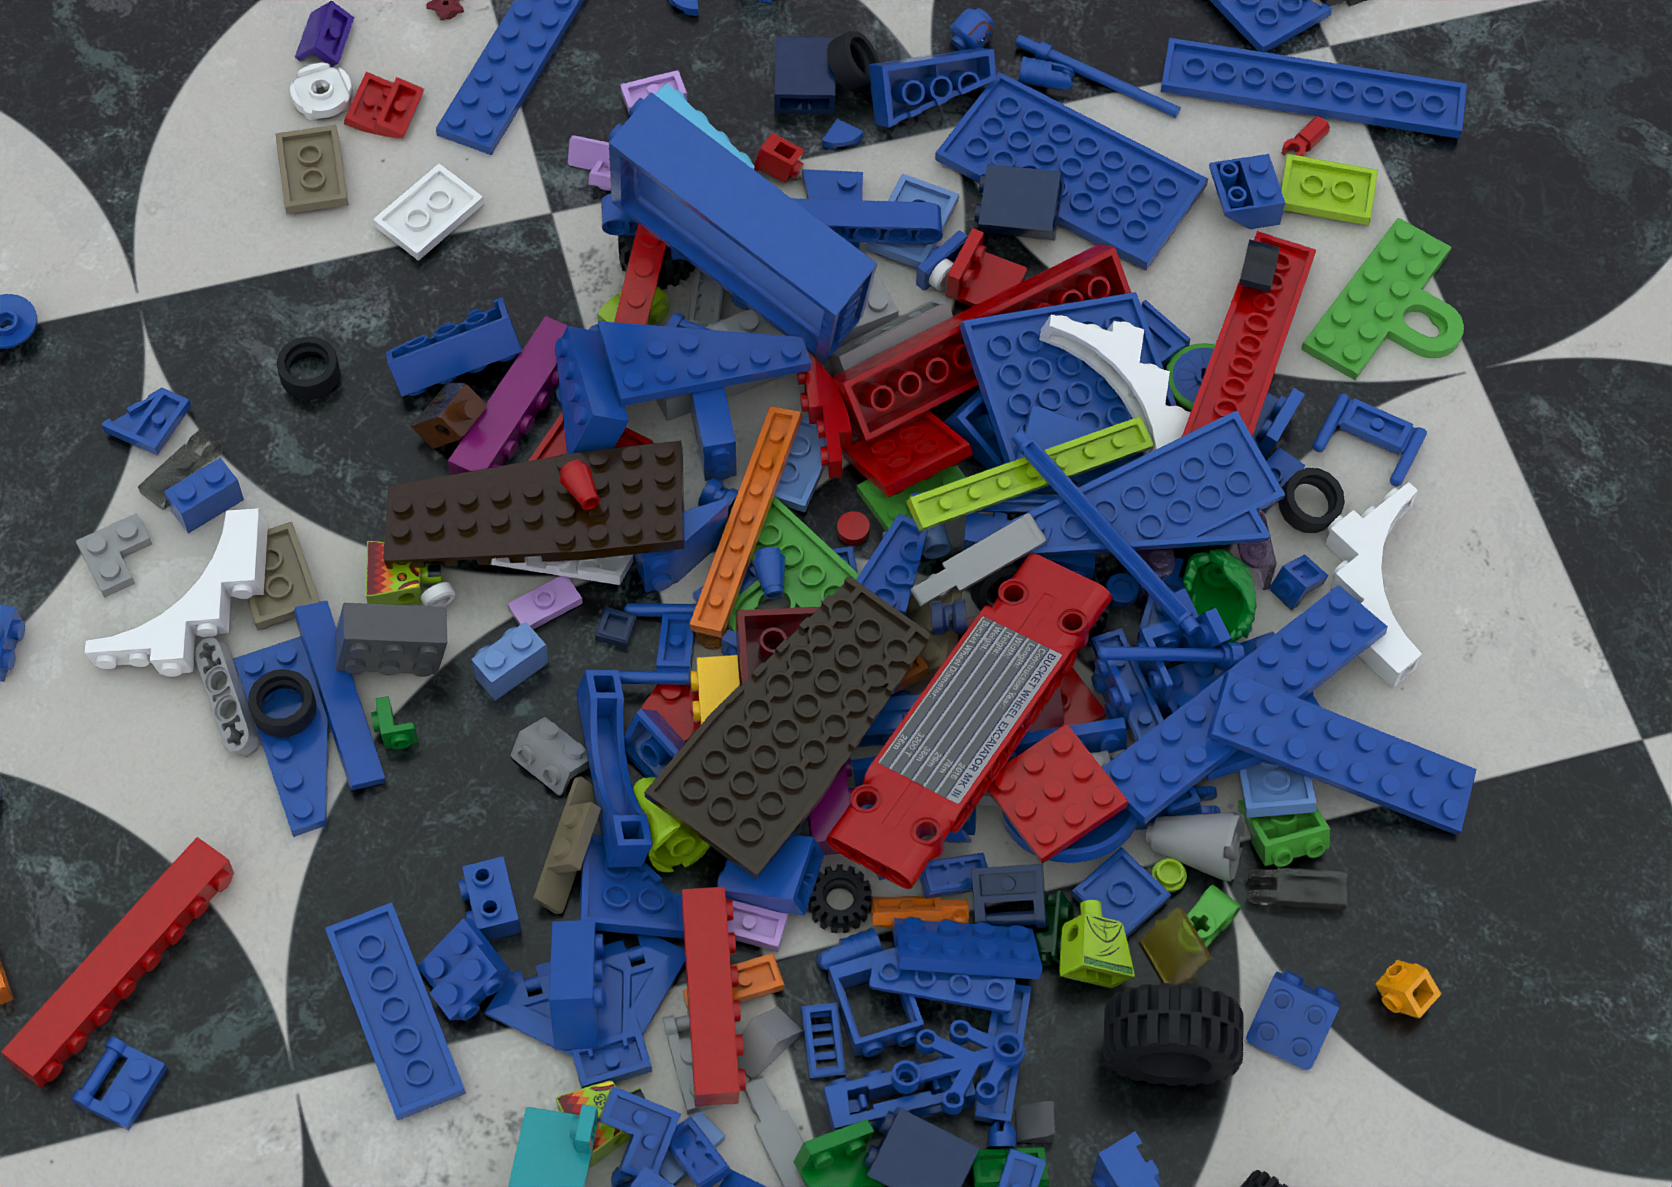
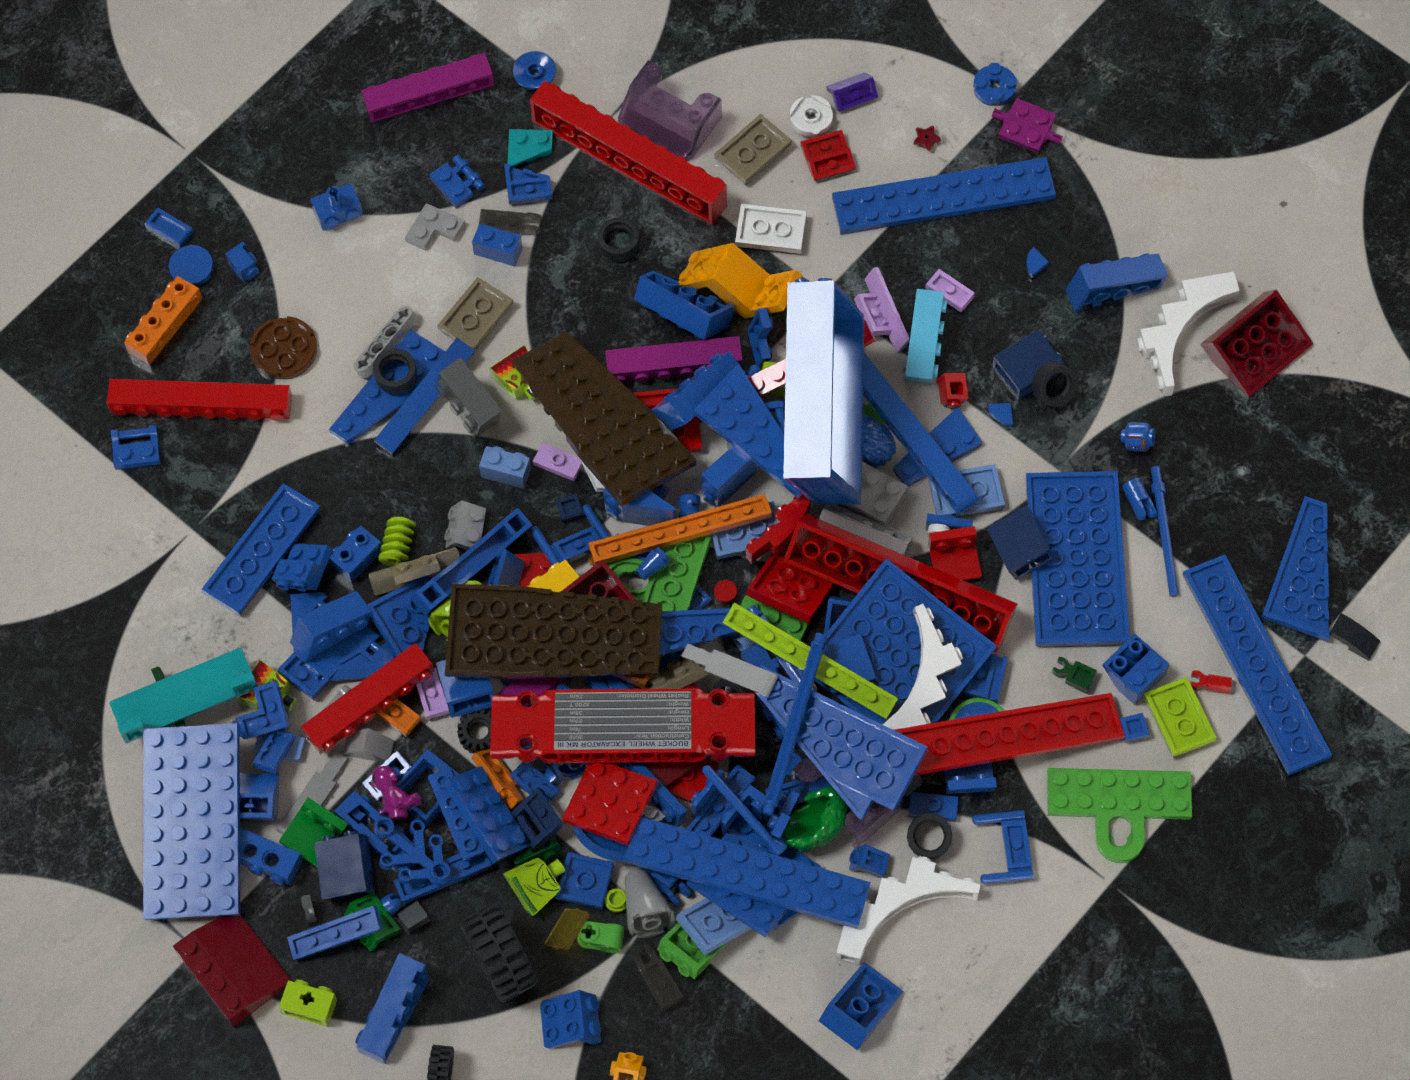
camera: 60 degrees right, 5 degrees up
white arch [84,508,268,677] -> none
green bracket [371,696,419,750] -> none
reddish brown torso [411,382,487,449] -> none
white tile [420,582,456,607] -> none
red cone [559,460,600,510] -> none
blue hinge [816,927,883,971] -> none
blue wedge [869,48,997,127] -> none
dark blue wheel [931,599,967,635] -> none
blue plate [1207,671,1477,835] -> none
black slope [1239,239,1280,292] -> none
none -> reddish brown tile [250,316,317,379]
none -> magenta animal [371,766,421,820]
none -> lime piece [378,517,416,567]
none -> blue plate [429,155,485,208]
none -> teal wing [507,129,553,168]
none -> red brick [530,81,727,226]
none -> blue tile [541,763,563,785]
none -> clear purple windscreen [618,60,722,161]
none -> light orange bracket [678,243,802,318]
none -> blue plate [747,308,773,369]
none -> blue slope [818,962,903,1051]
none -> dark green plate [1052,657,1097,693]
none -> blue plate [1120,713,1149,743]

